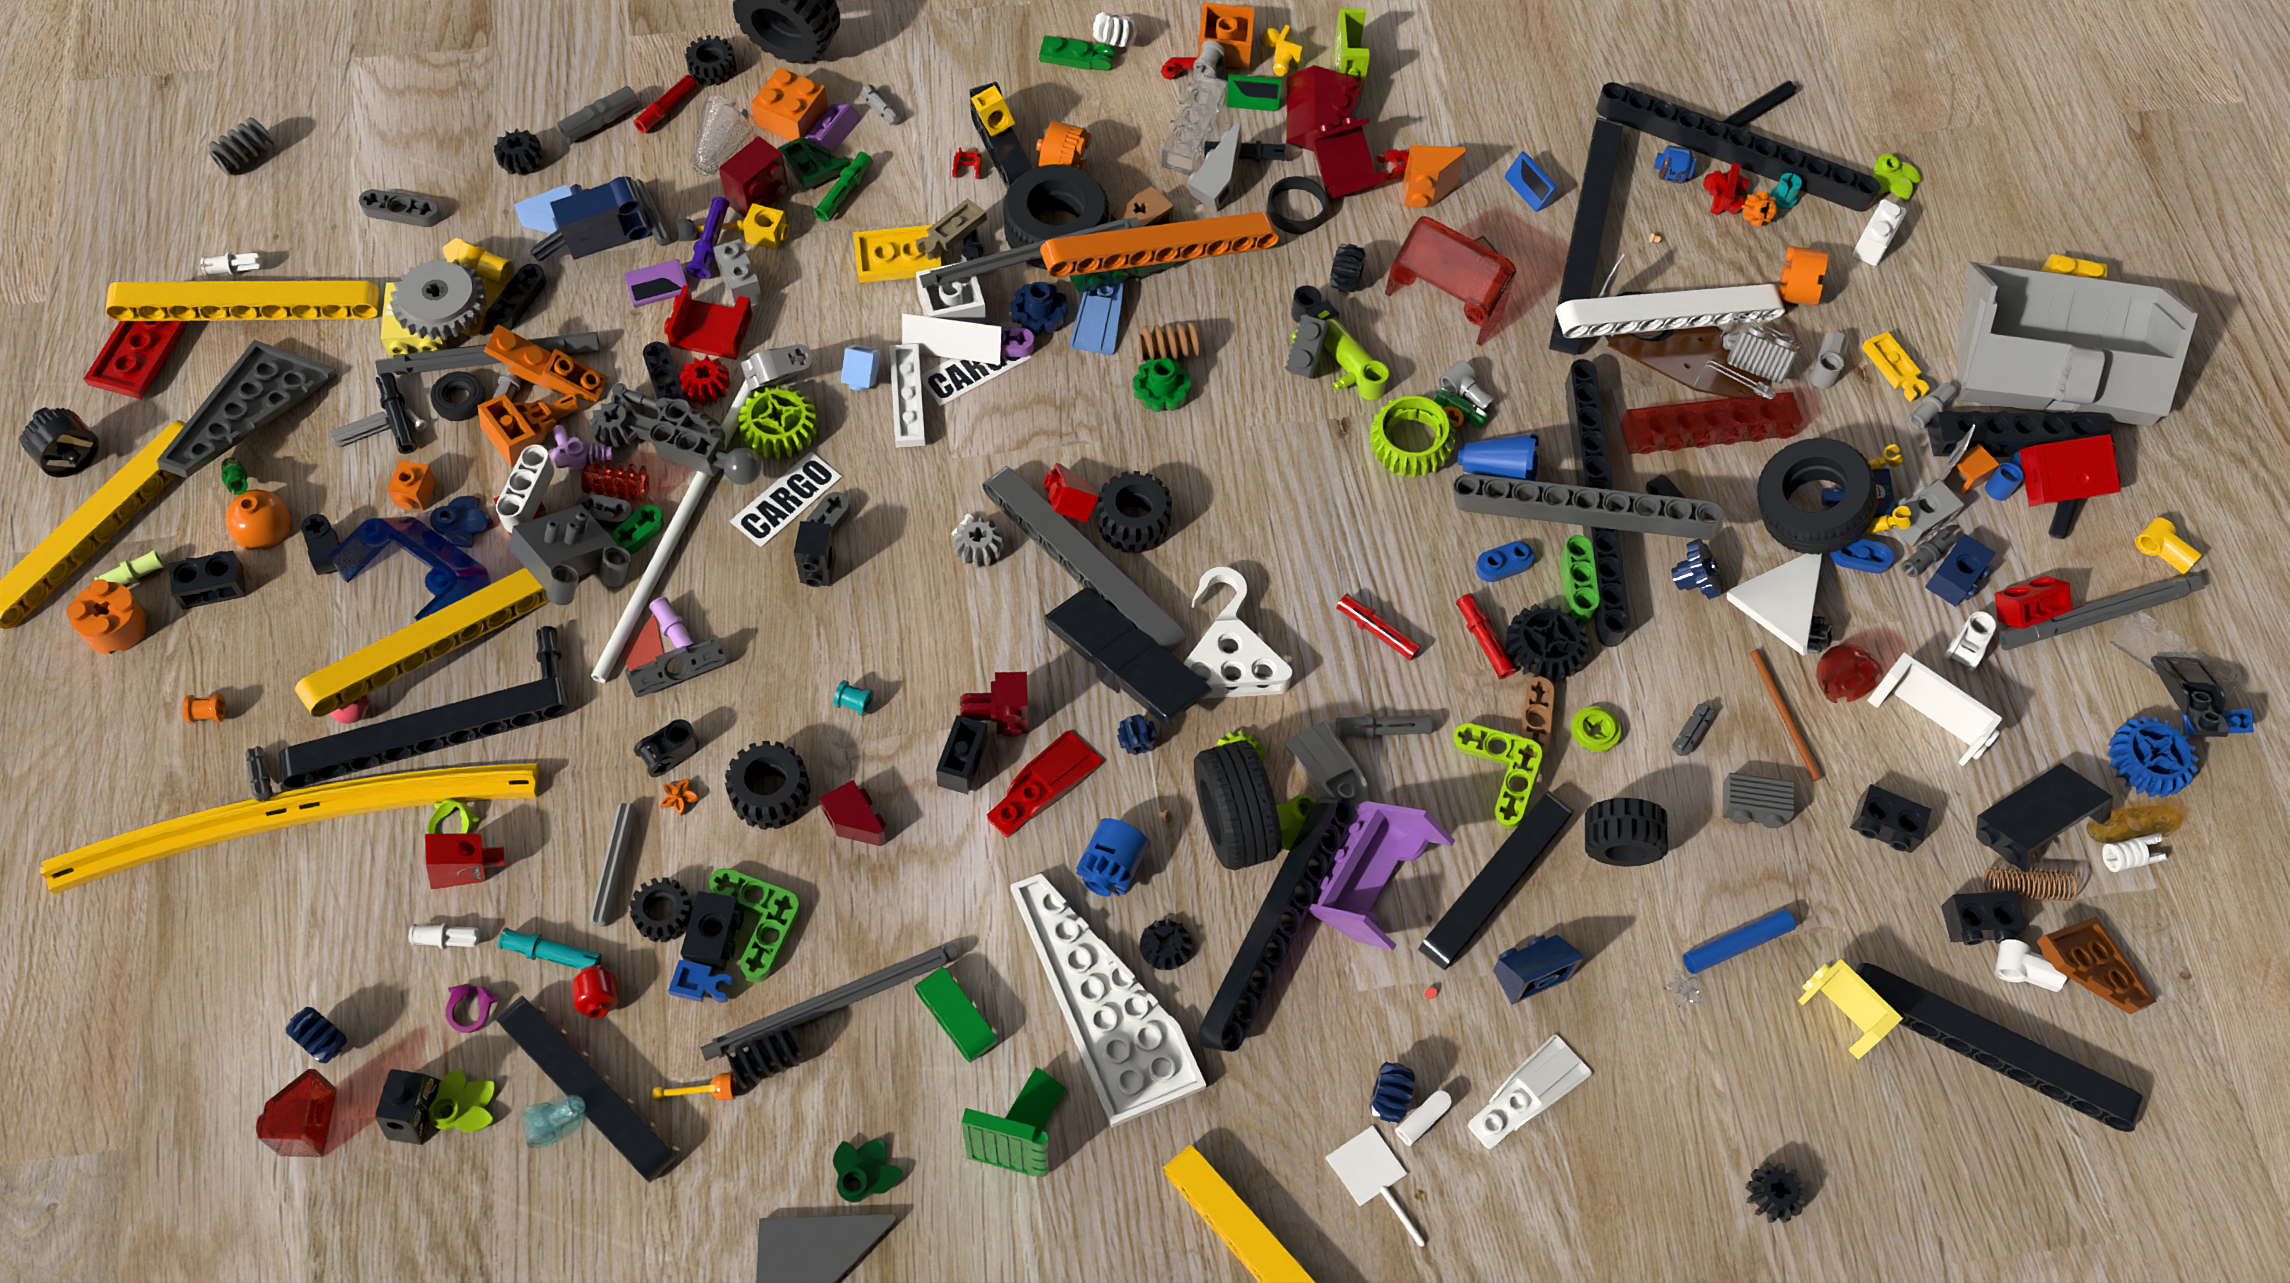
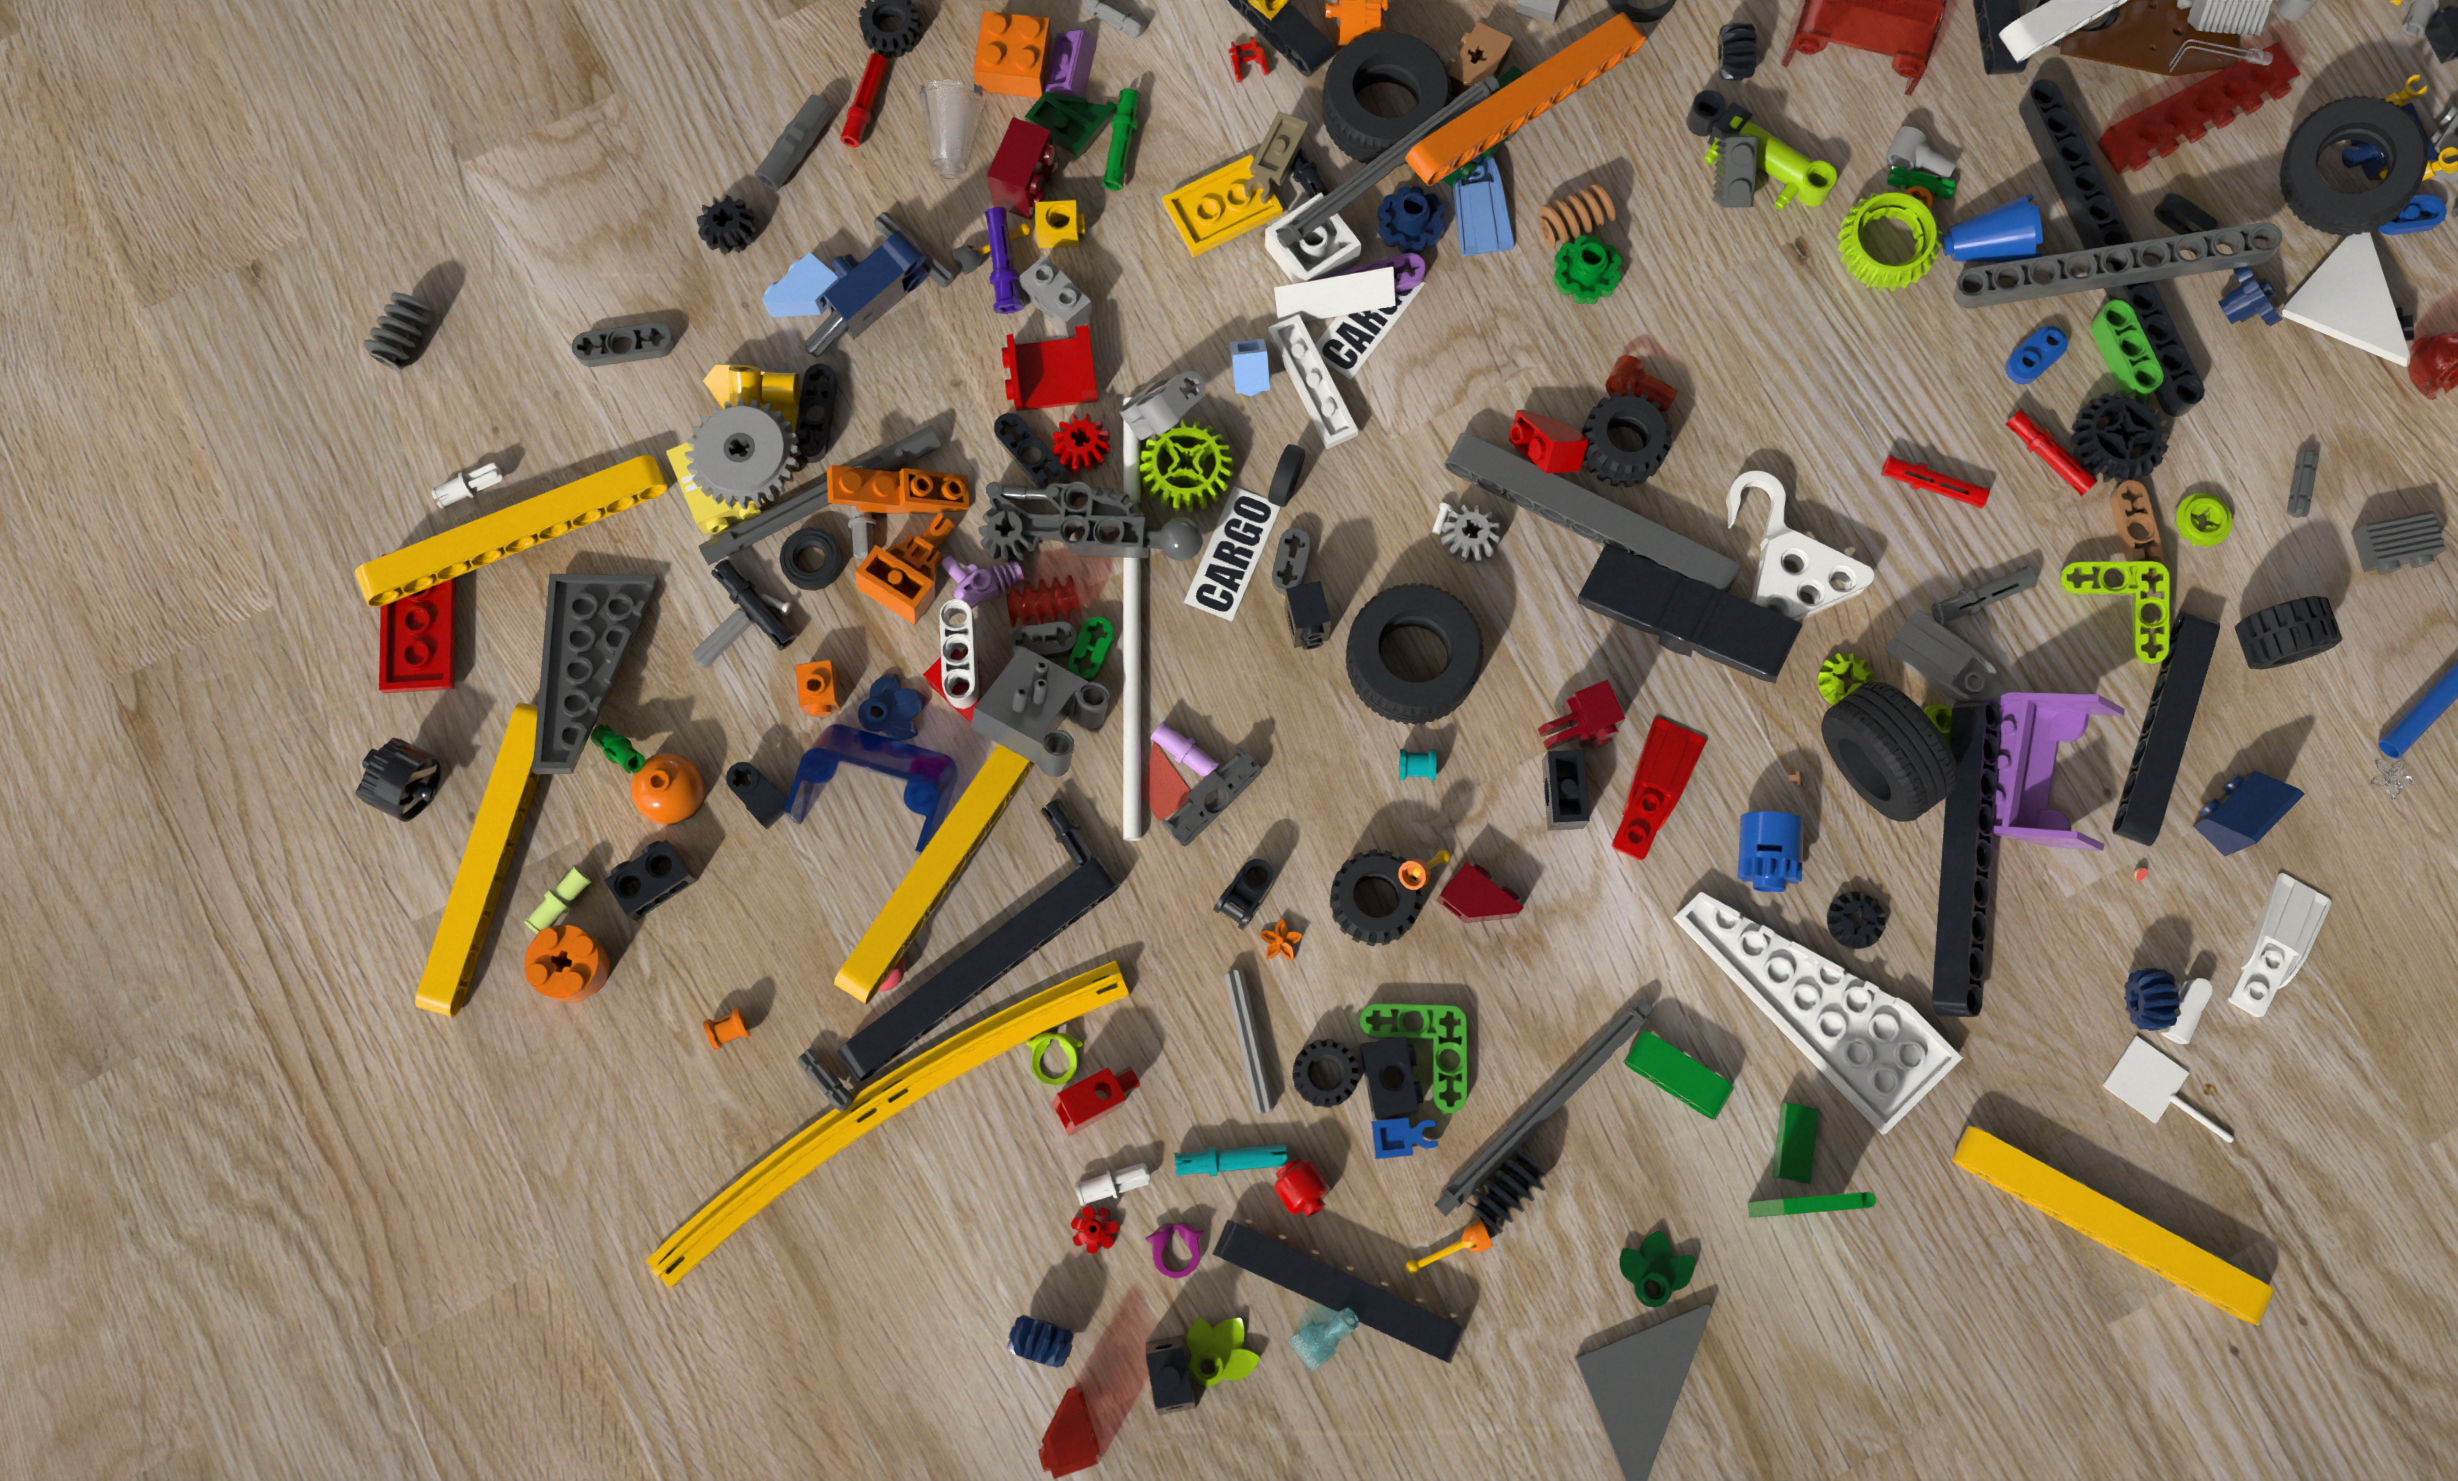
camera: 15 degrees left, 15 degrees up
medium lavender slope [624,259,687,307] -> none
dark blue gear [1117,714,1157,755] -> none
dark orange axle [1750,649,1822,782] -> none
none -> red plant [1071,1206,1119,1254]
none -> black tyre [1268,444,1305,507]
none -> black tyre [1346,583,1484,725]
none -> orange hinge [1399,849,1450,890]
none -> clear red piece [1605,355,1678,413]

